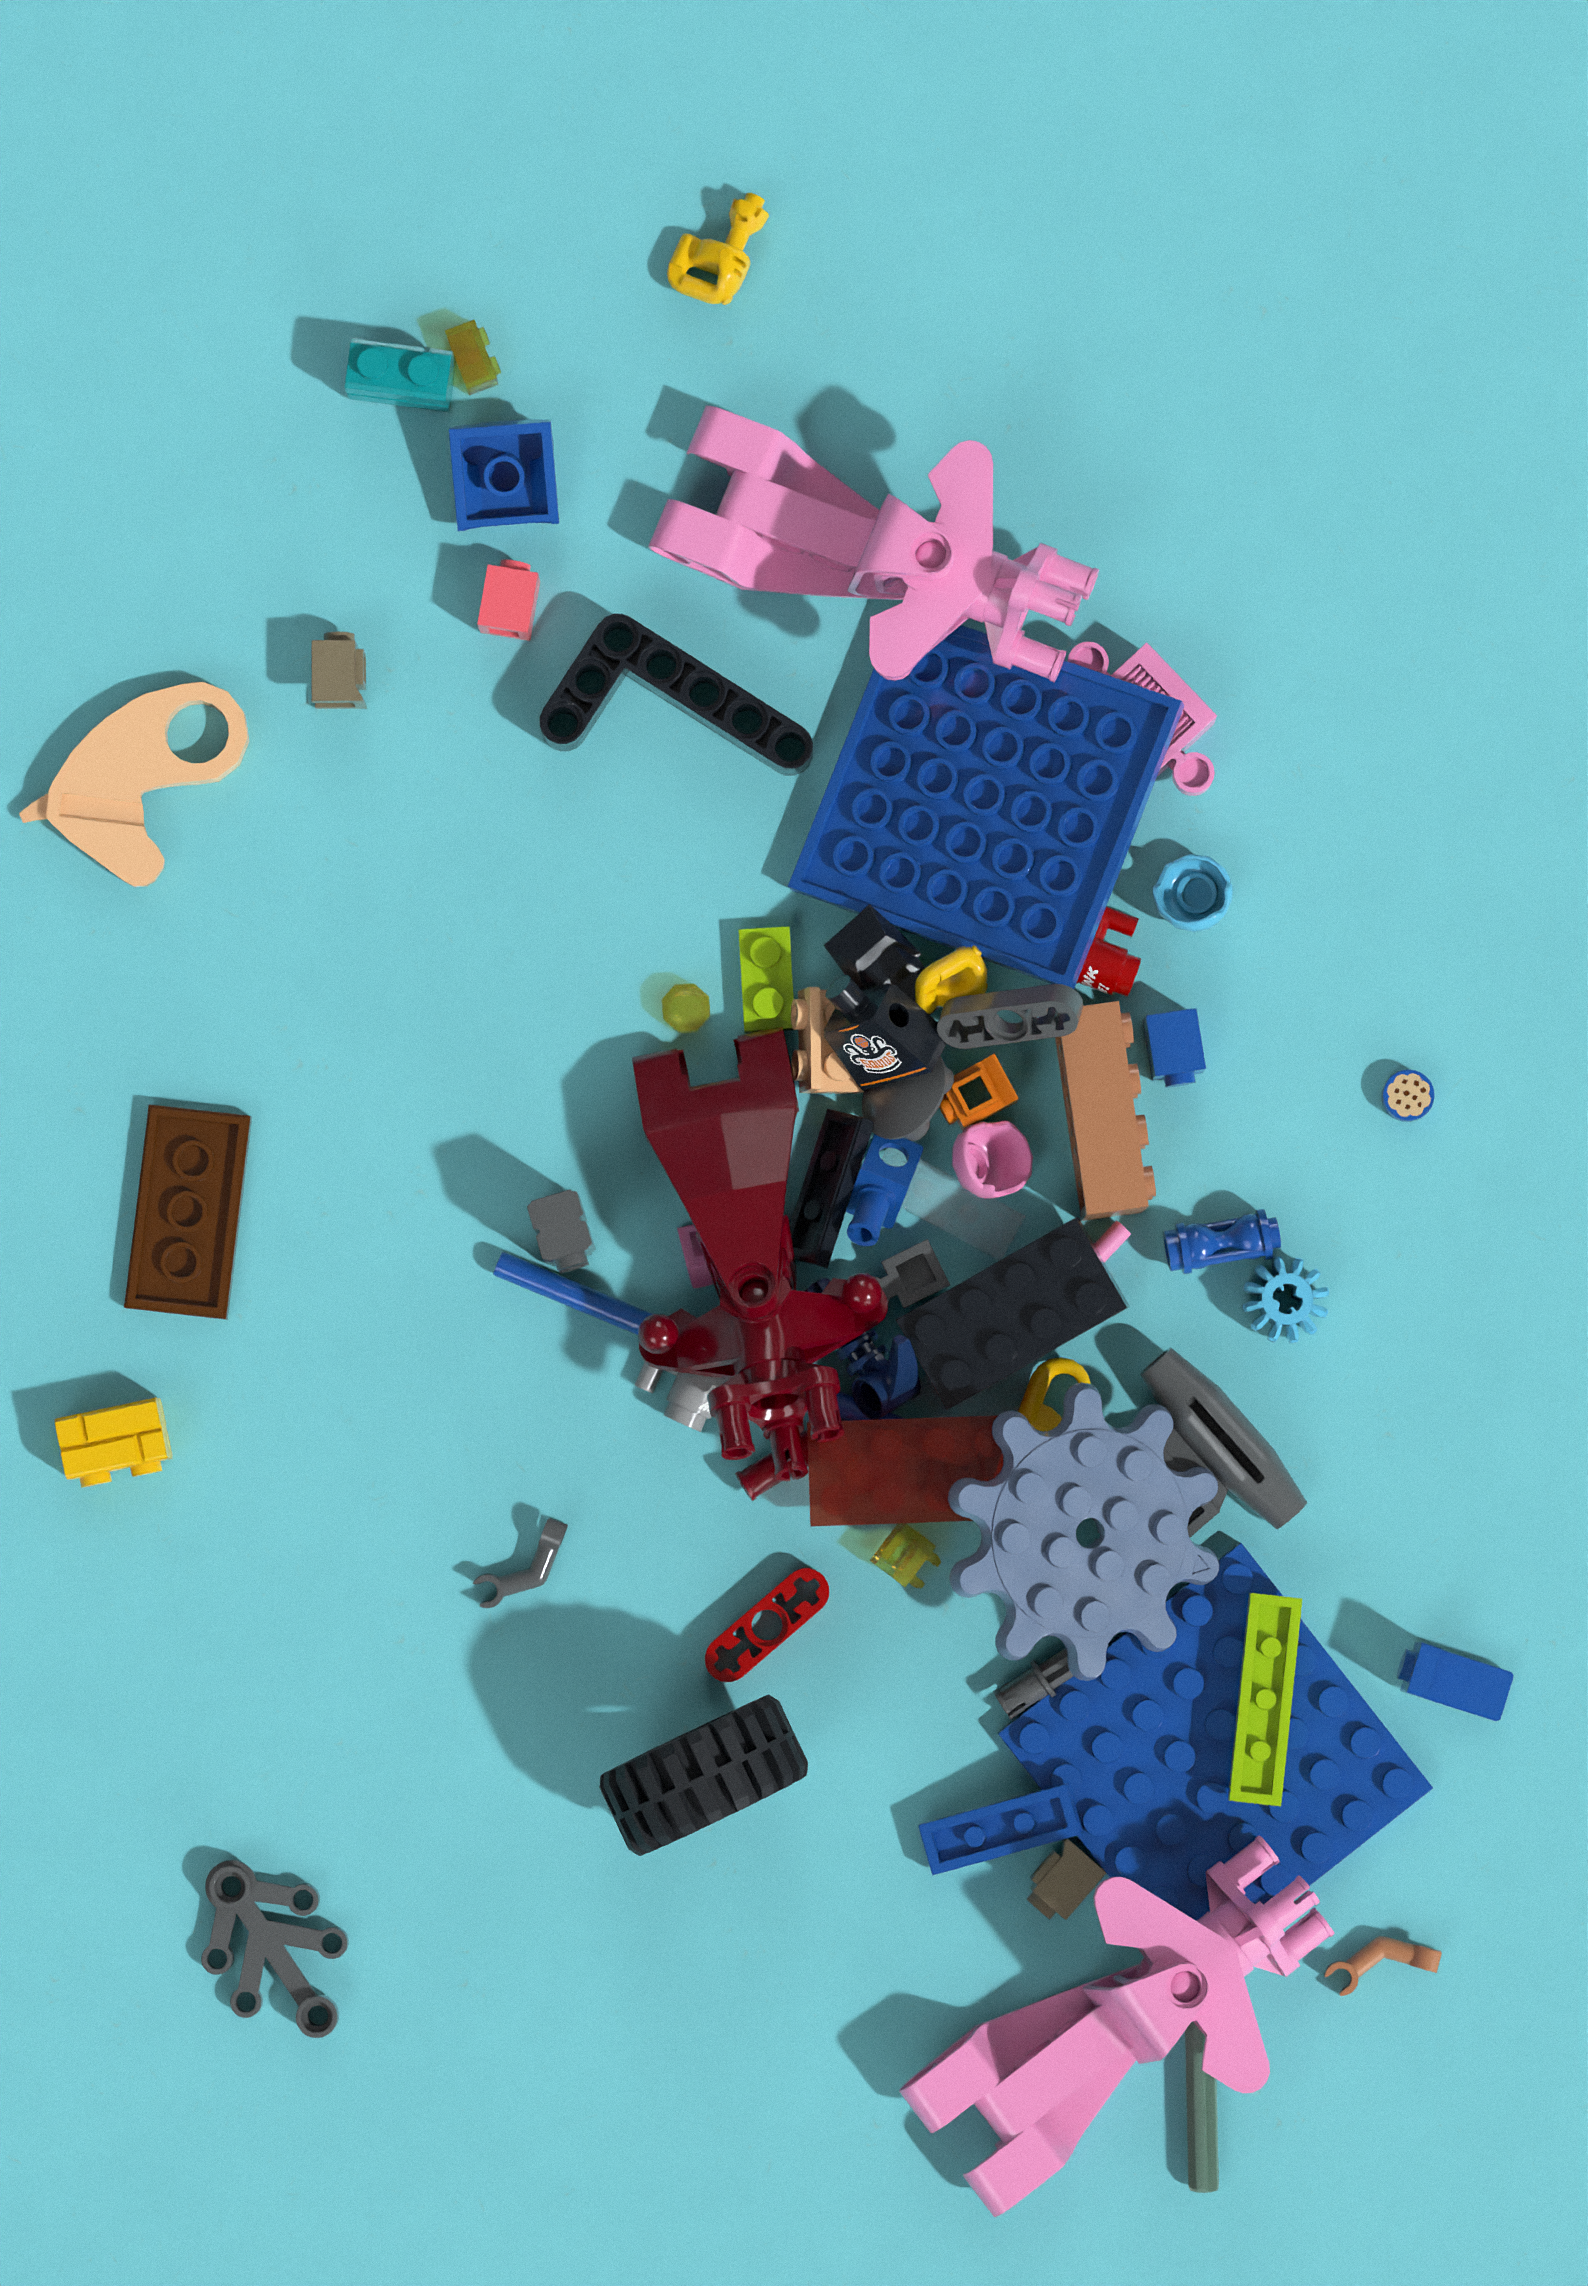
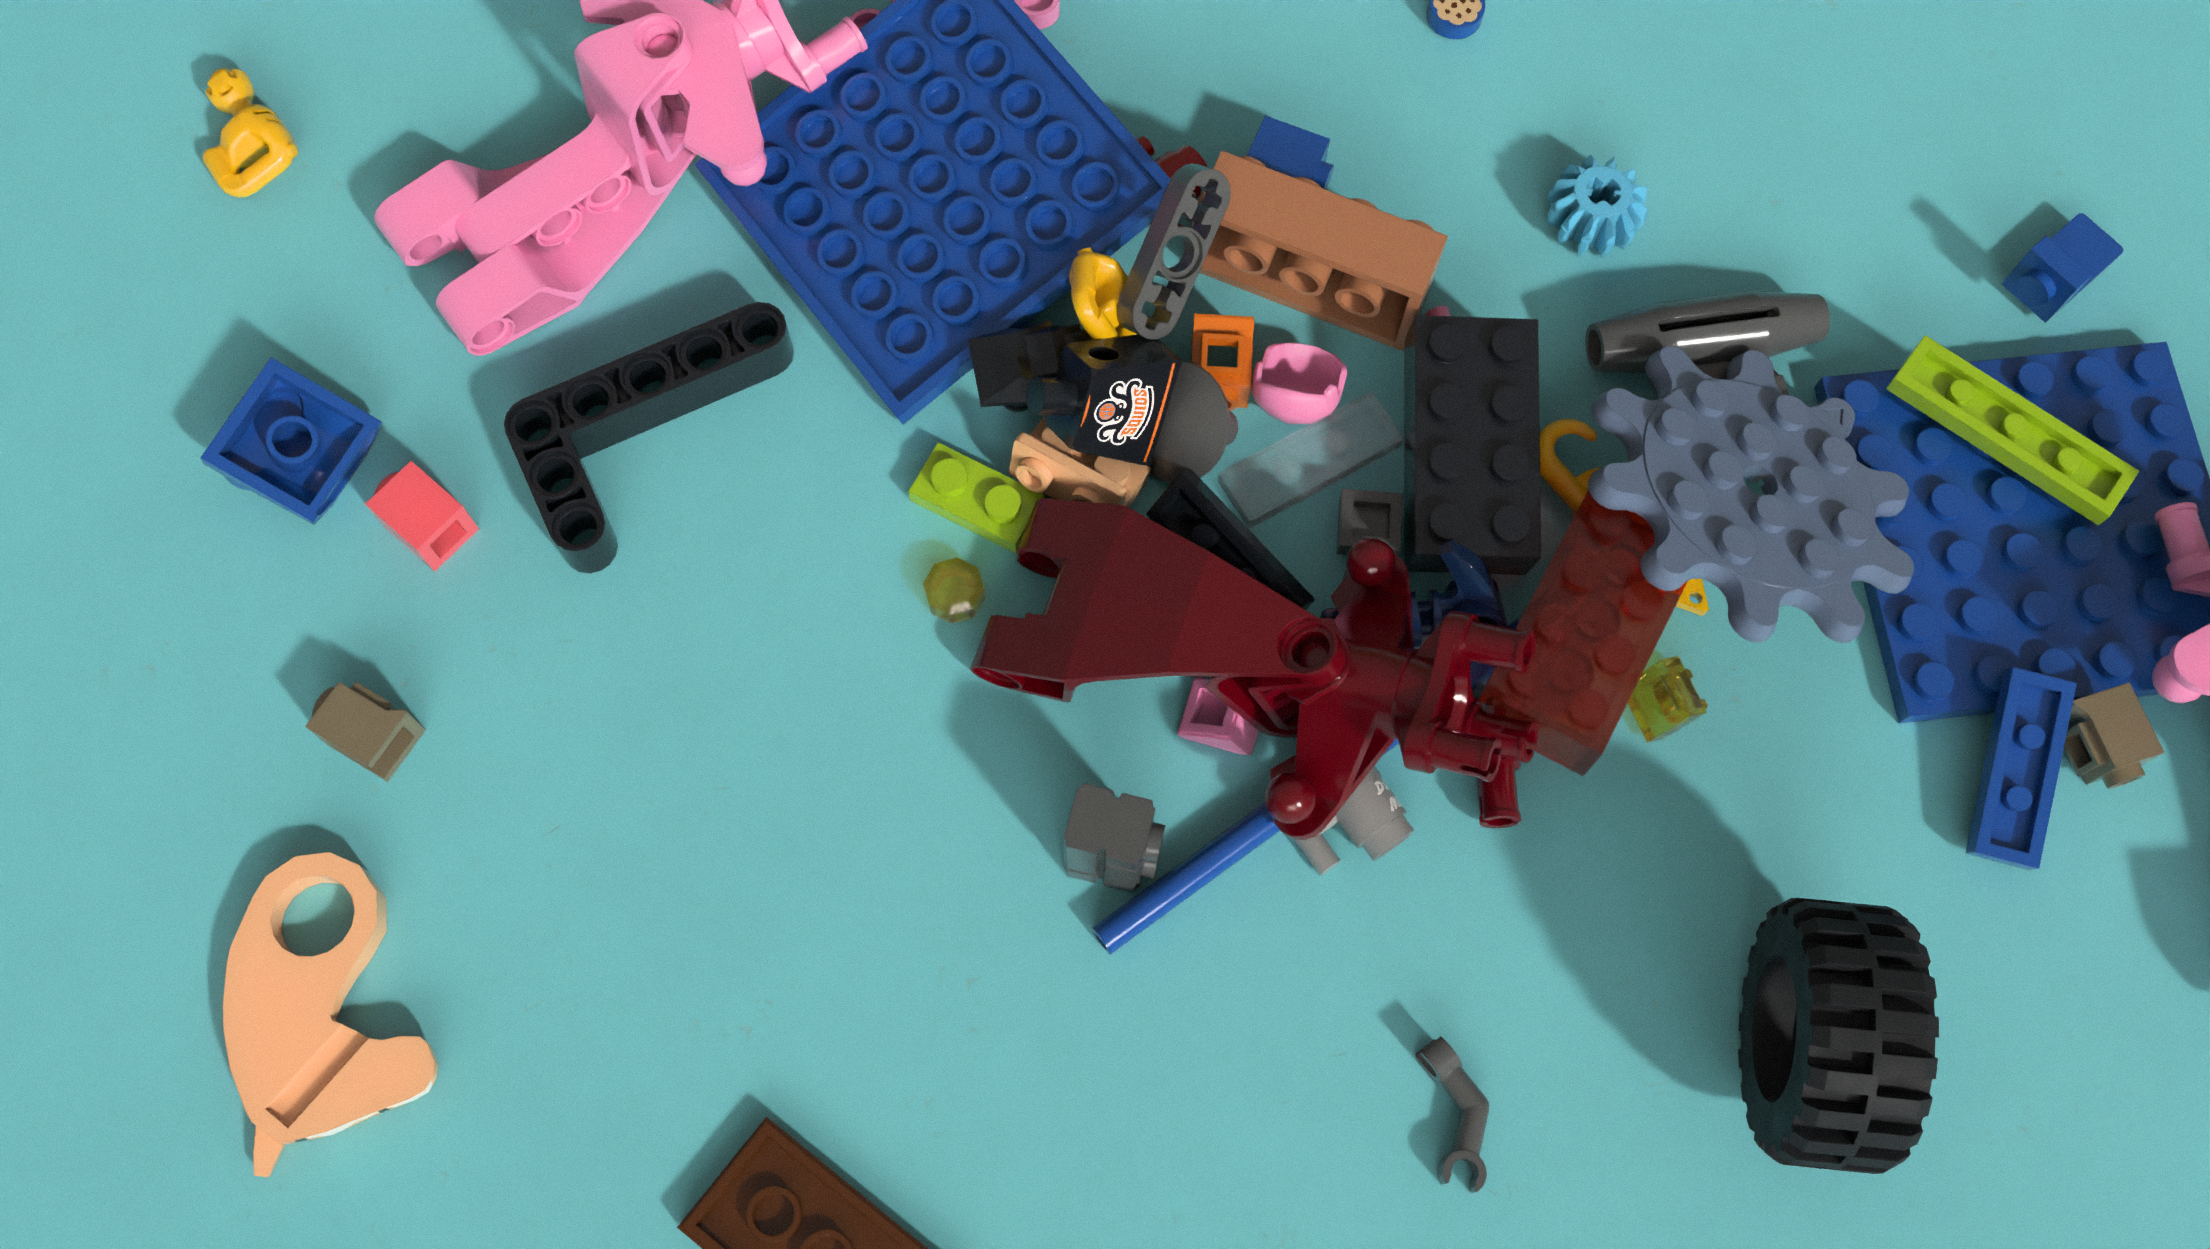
camera: 60 degrees left, 15 degrees down
teal brick [345,338,456,412] -> none
clear yellow piece [445,320,501,396] -> none
red beam [705,1568,829,1682] -> none
blue bracket [846,1134,924,1246] -> none
dark grey axle [993,1648,1074,1719] -> none
medium azure hair [1152,854,1233,932] -> none
blue piece [1163,1209,1281,1274] -> none

